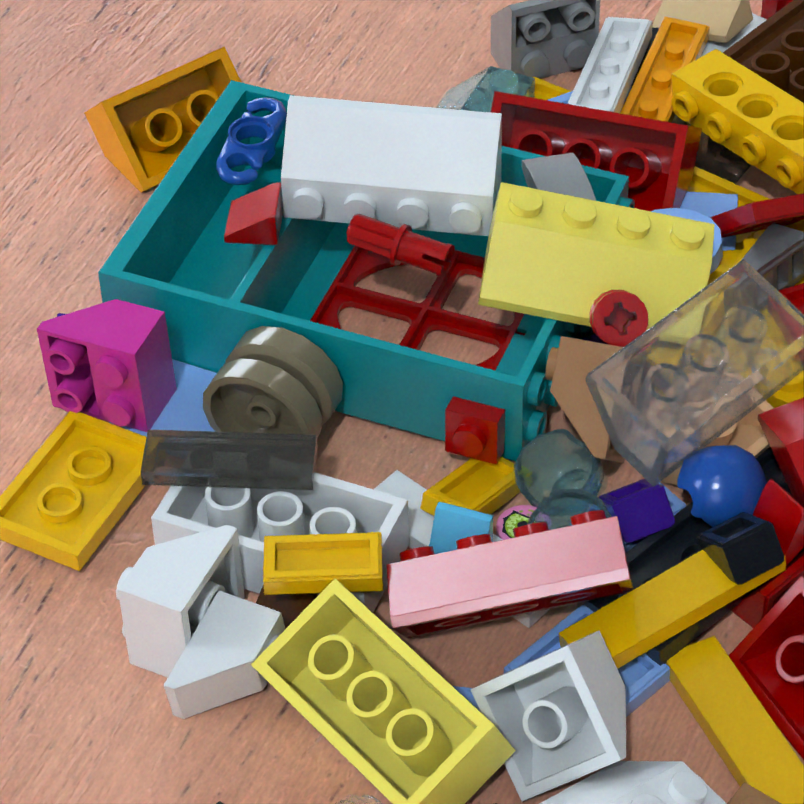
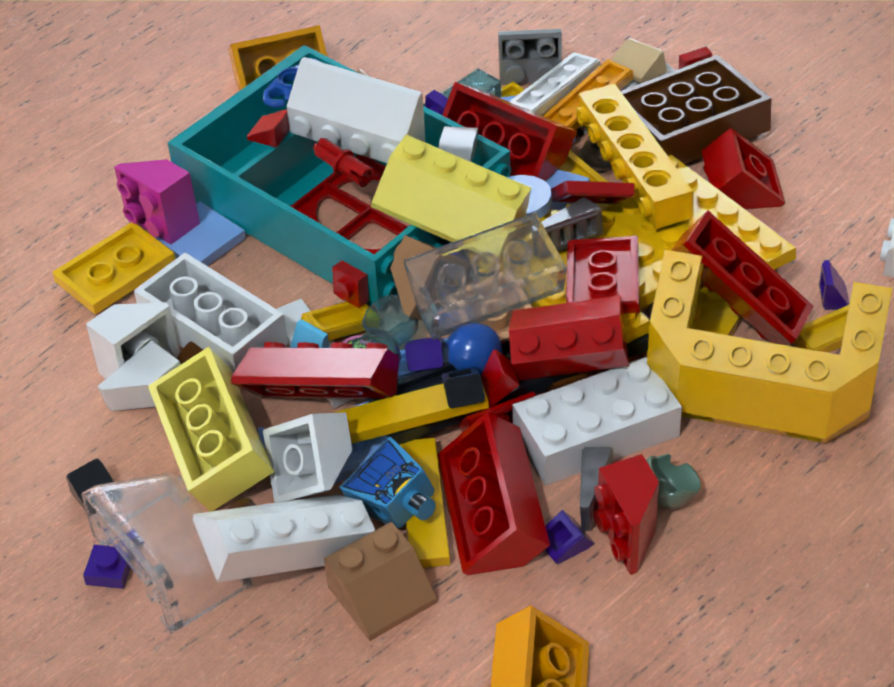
camera: 20 degrees right, 0 degrees up
clear smoke tile [141,430,318,490] -> none
dark tan wheel [203,326,343,465] -> none
yellow tile [263,532,383,595] -> none
red wheel [589,290,648,346] -> none
none -> torso [339,437,436,528]

